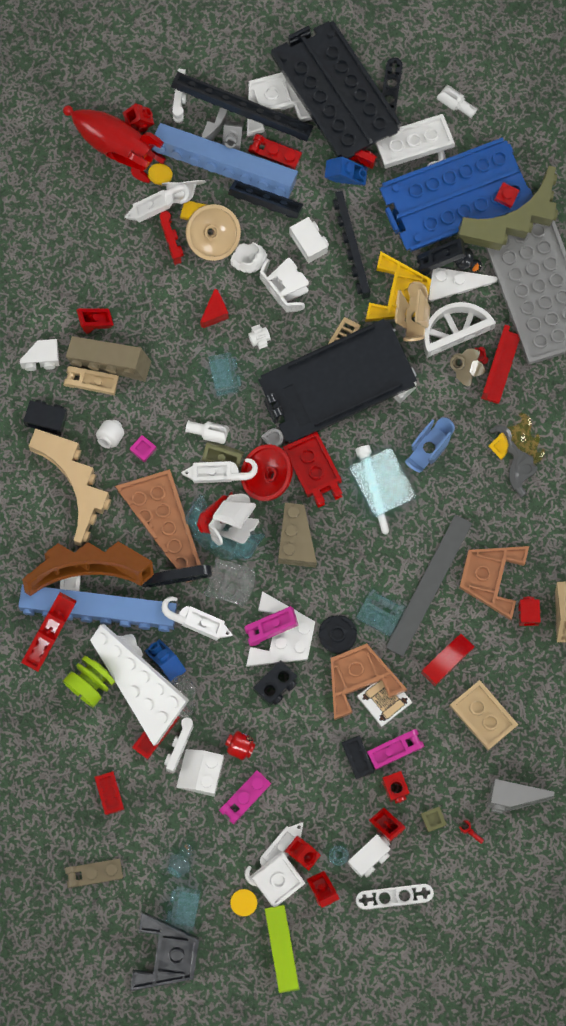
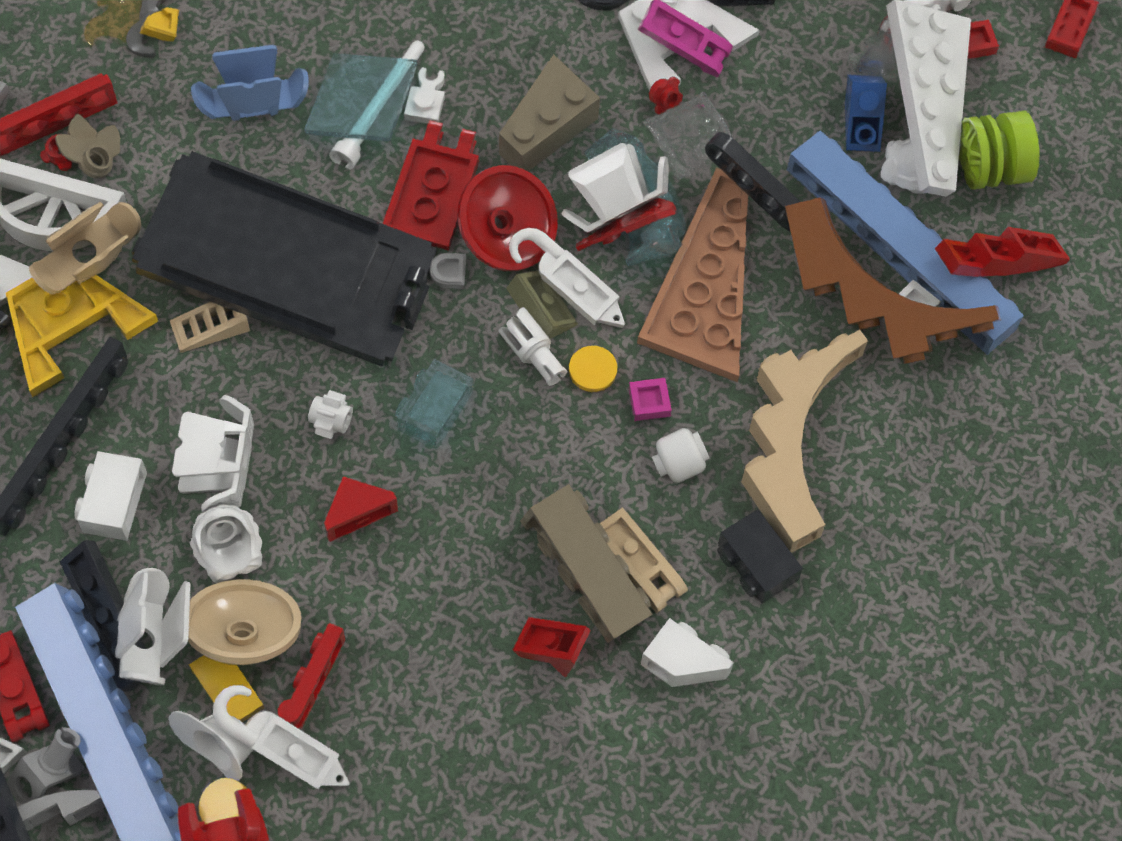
camera: 140 degrees left, 10 degrees down
white plate [162,597,232,641] -> none
none -> white piece [115,568,190,685]
none -> white plate [404,68,445,124]
none -> yellow piece [569,346,617,392]
none -> red plate [649,76,683,115]

